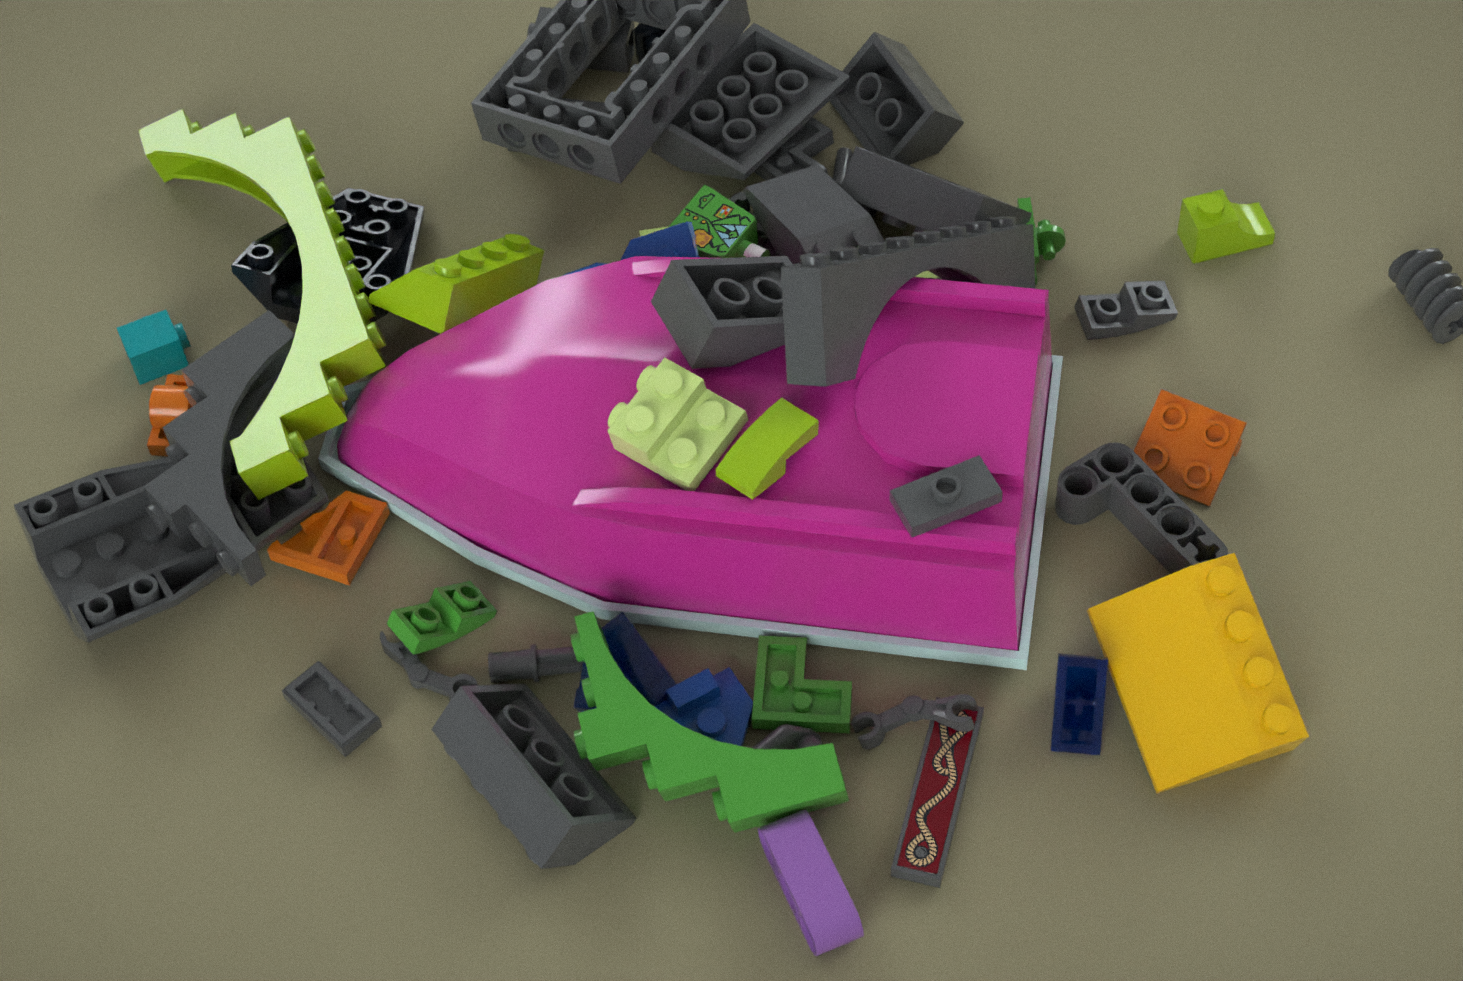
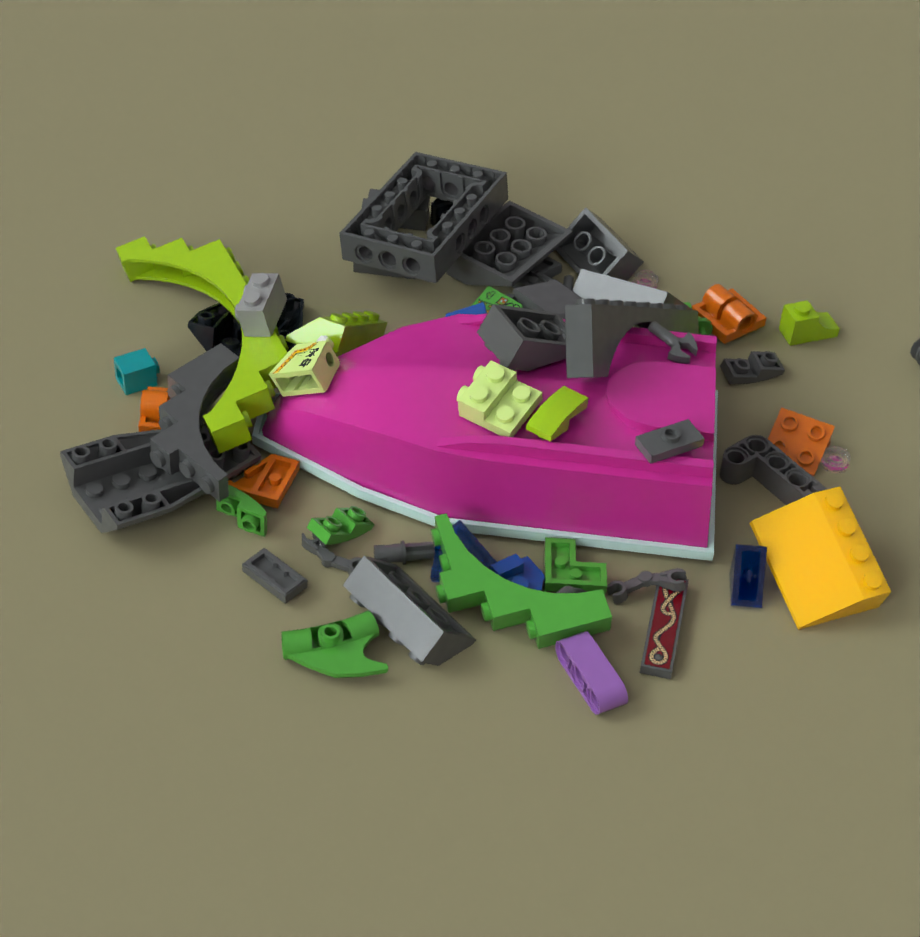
camera: 10 degrees left, 10 degrees down
none -> bright green slope [216,485,267,537]
none -> light grey brick [235,273,287,337]
none -> yellowish green torso [269,336,340,397]
none -> bright green pin [281,611,388,678]
none -> clear tile [632,270,659,289]
none -> dark grey bar [648,321,698,364]
none -> orange plate [692,284,767,344]
none -> clear tile [820,446,851,474]

